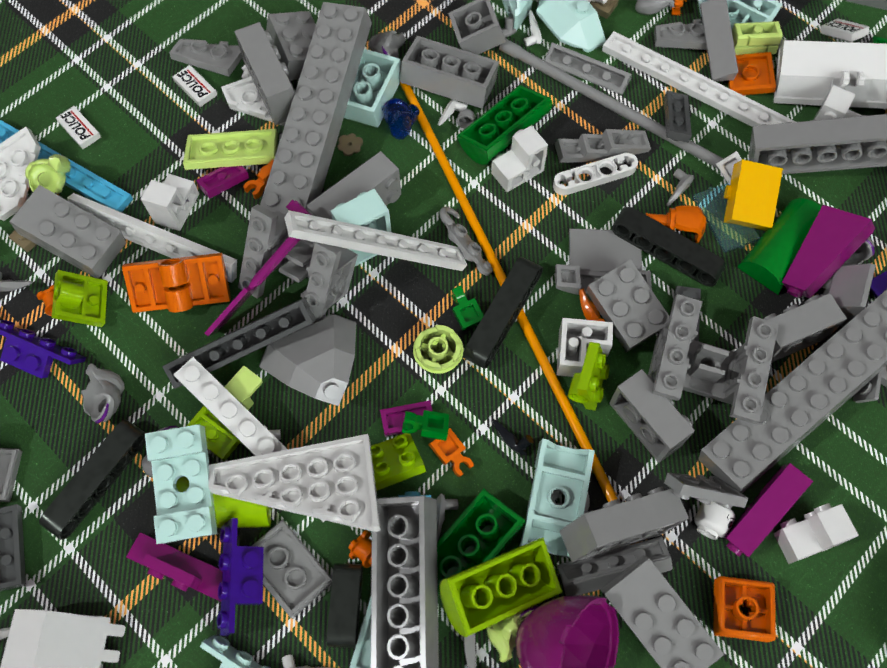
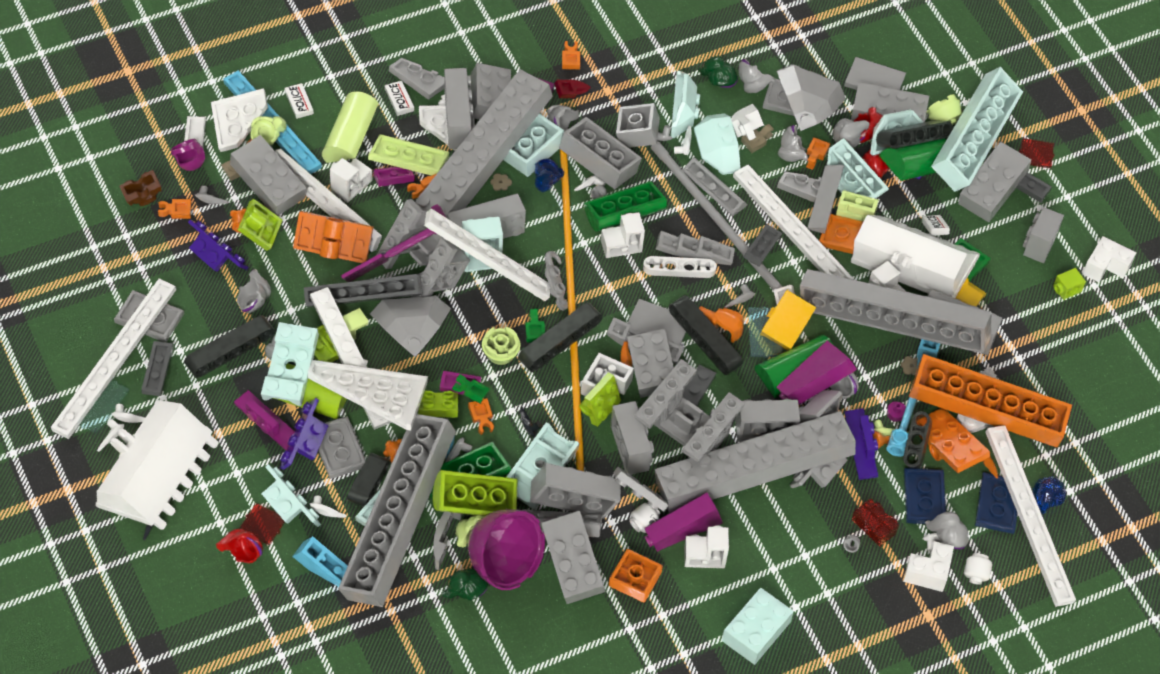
camera: 15 degrees right, 10 degrees down
none -> yellowish green brick [322,92,379,163]
none -> dark red plate [554,79,591,98]

